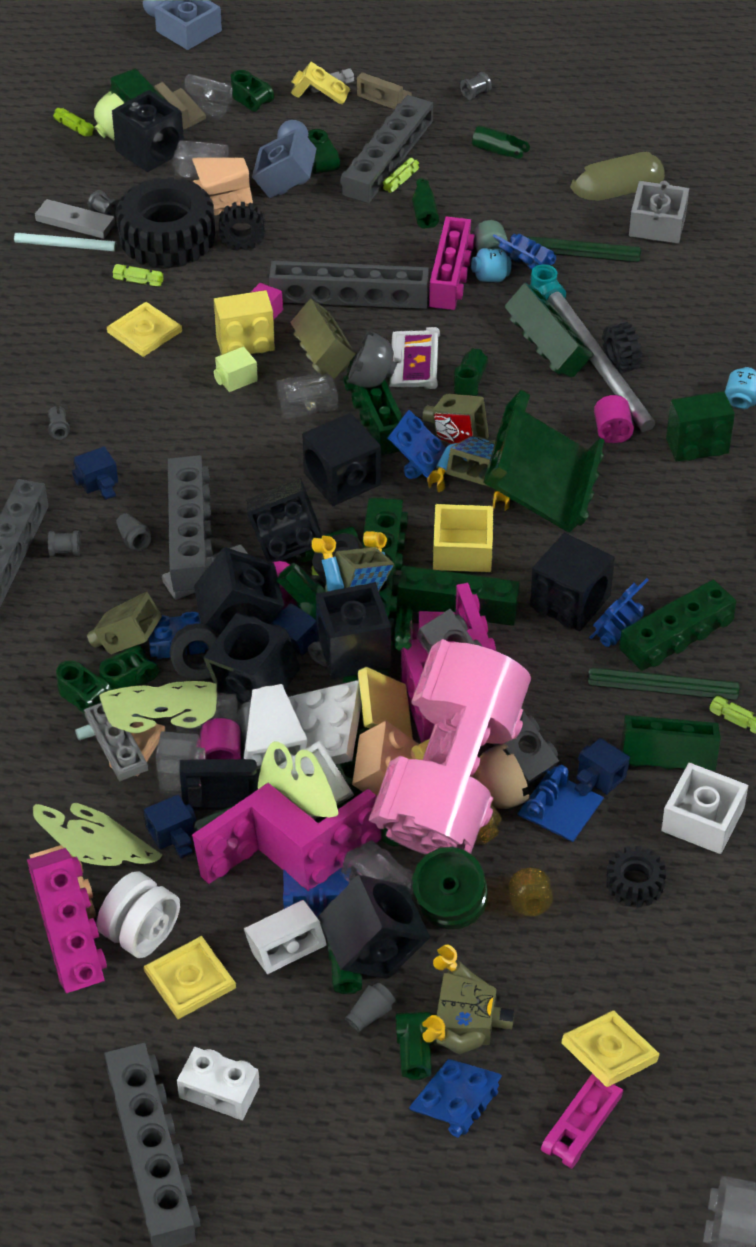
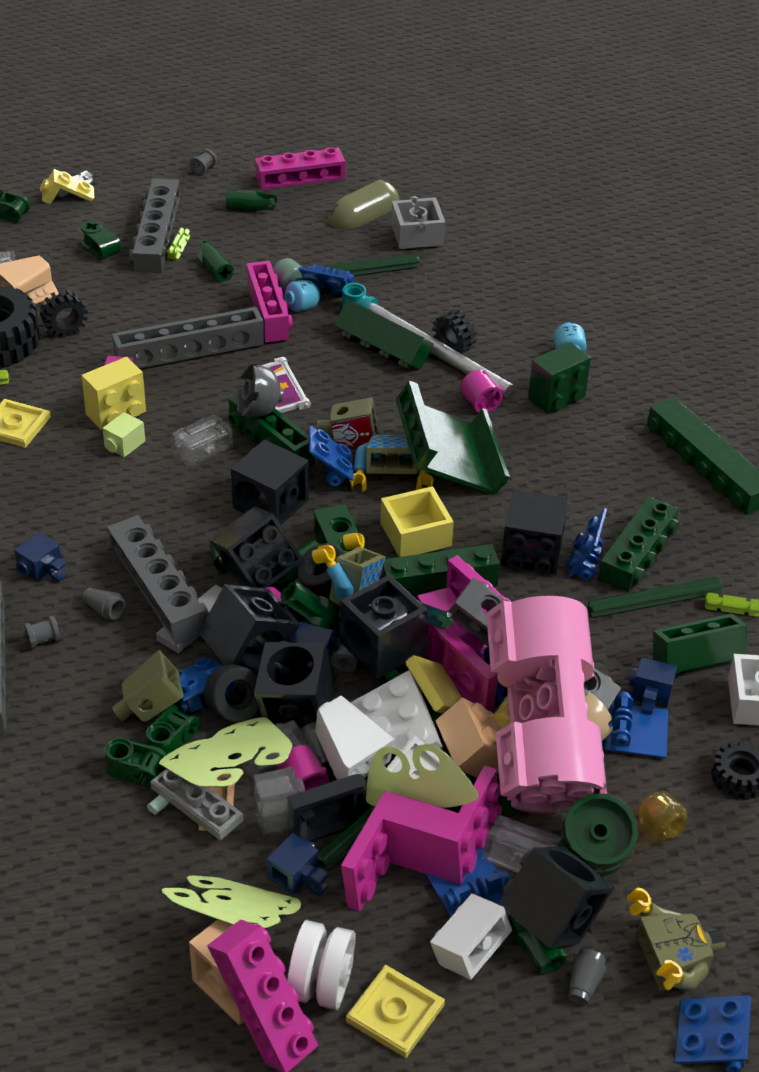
camera: 25 degrees left, 5 degrees down
sand blue brick [252,120,316,198] -> none
olive brick [290,298,356,379] -> none
dark tan panel [357,72,412,109] -> none
dark green piece [396,1012,432,1080] -> none
dark green piece [454,348,488,396] -> none
none -> dark pink brick [255,147,345,190]

